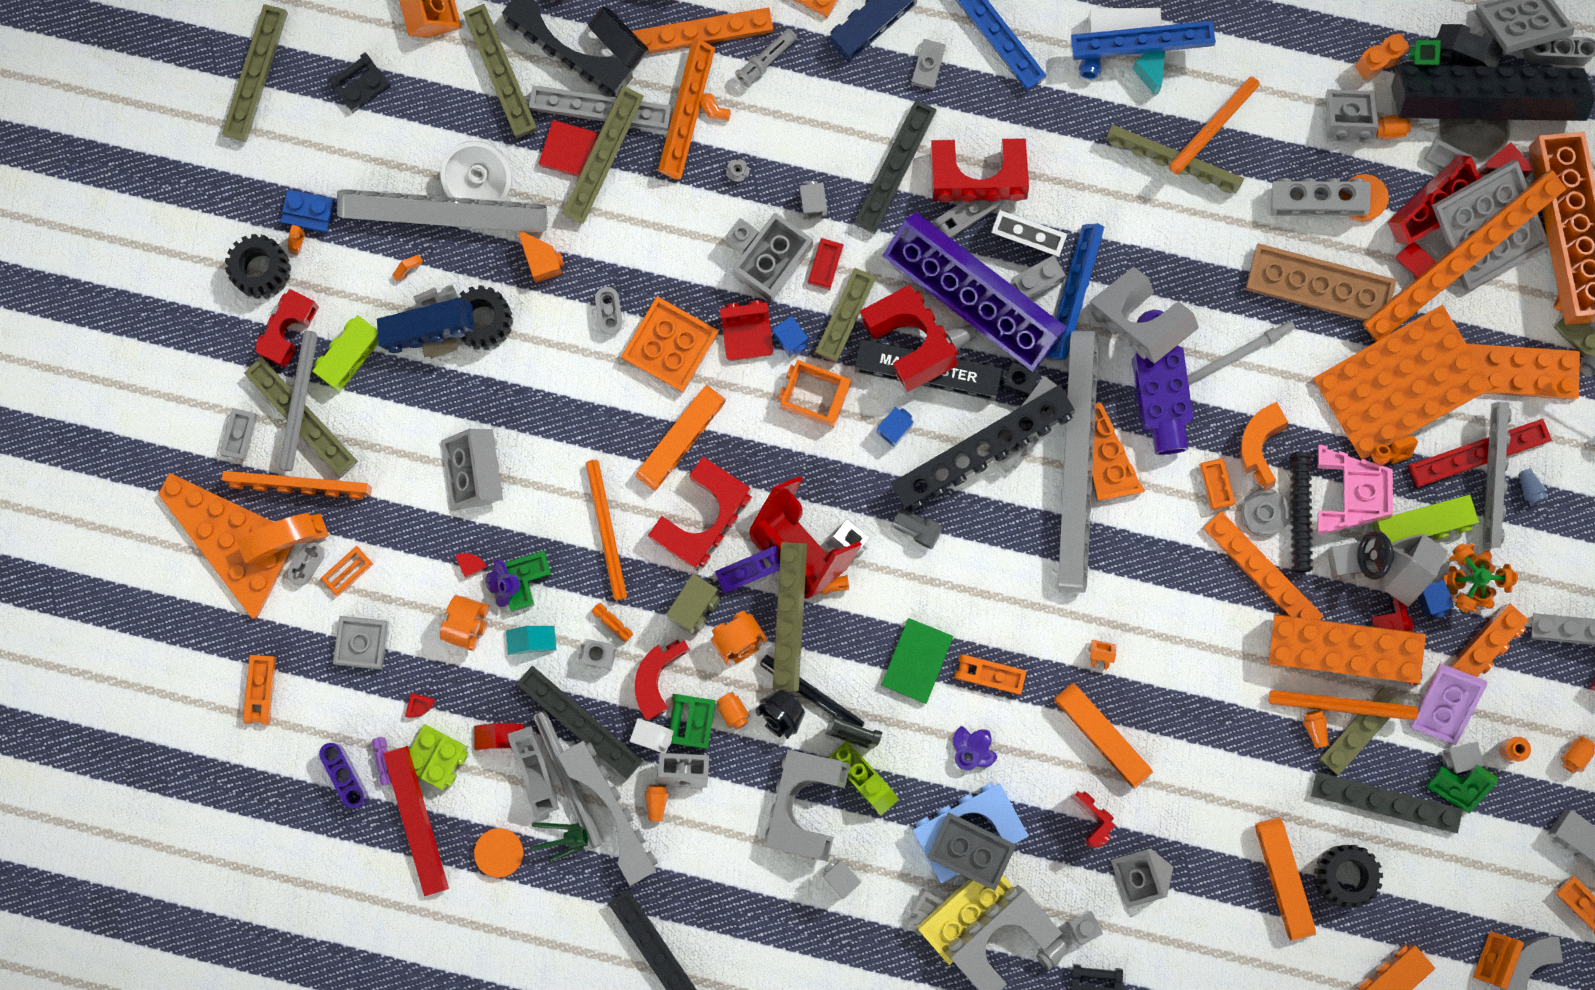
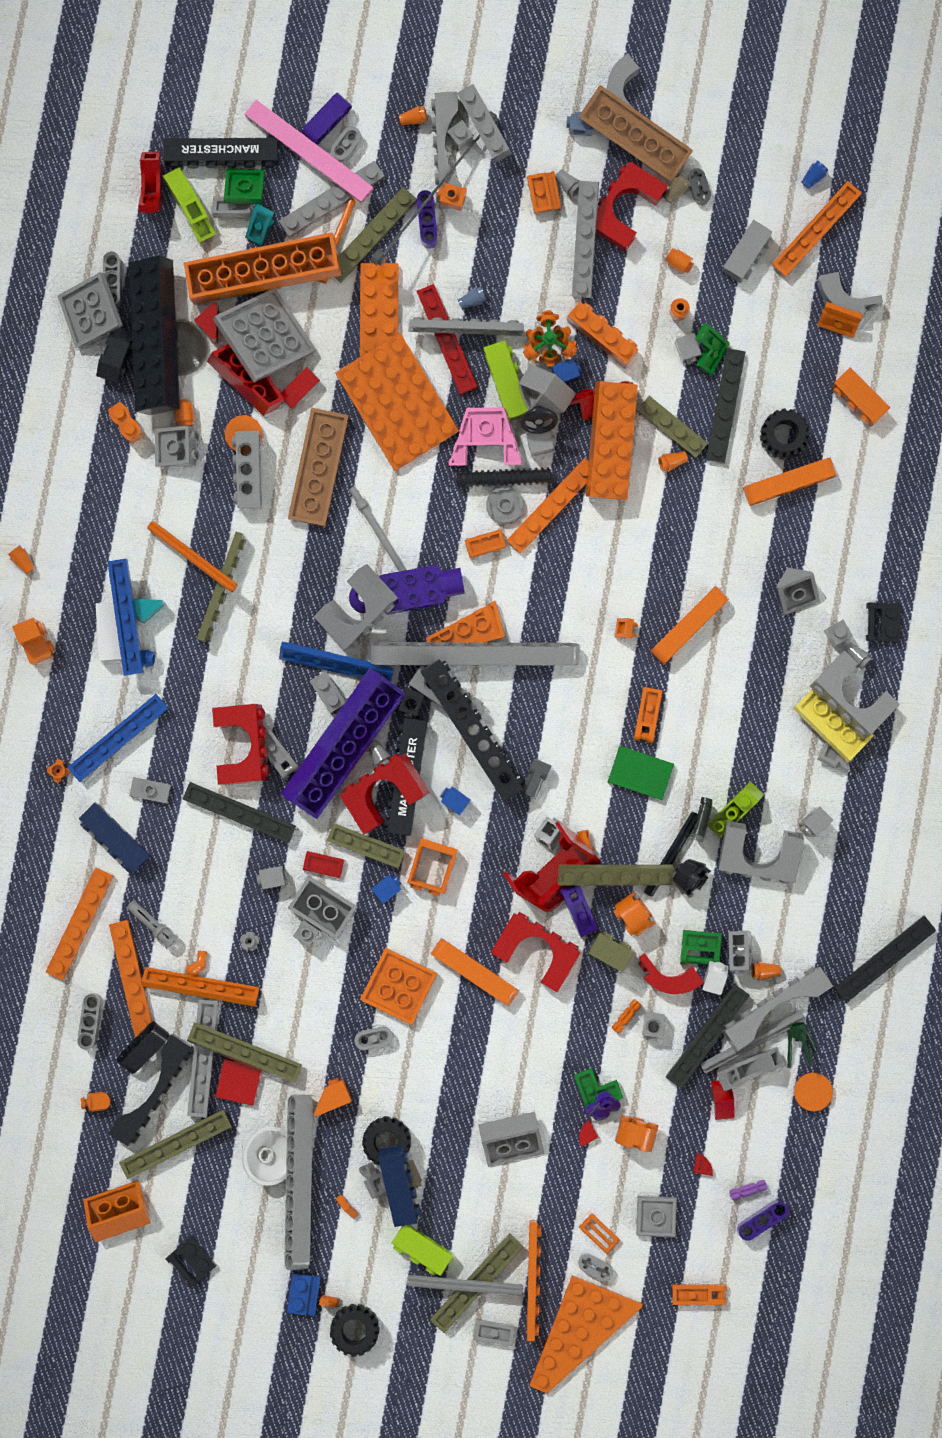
camera: 90 degrees left, 5 degrees up
olive plate [222,4,288,142] -> none
orange arch [237,513,329,564] -> none
red arch [255,289,319,369] -> none
red tile [383,746,449,896] -> none
lime plate [410,724,469,790] -> none
teal slope [506,626,557,655] -> none
orange axle [586,460,627,600] -> none
orange brick [716,692,750,730] -> none
red bracket [720,300,773,361] -> none
light blue arch [912,782,1028,883] -> none
dark grey plate [927,812,1016,891] -> none
dark purple plate [952,726,998,771] -> none
white brick [991,210,1067,257] -> none
red bracket [1071,791,1116,848] -> none
orange arch [1240,402,1288,491] -> none
orange axle [1268,690,1418,720] -> none
orange plate [1362,170,1566,342] -> none
orange plate [1371,435,1418,465] -> none
lavender tile [1409,663,1487,745] -> none
green brick [1410,40,1441,65] -> none
light grey tile [1424,138,1479,169] -> none

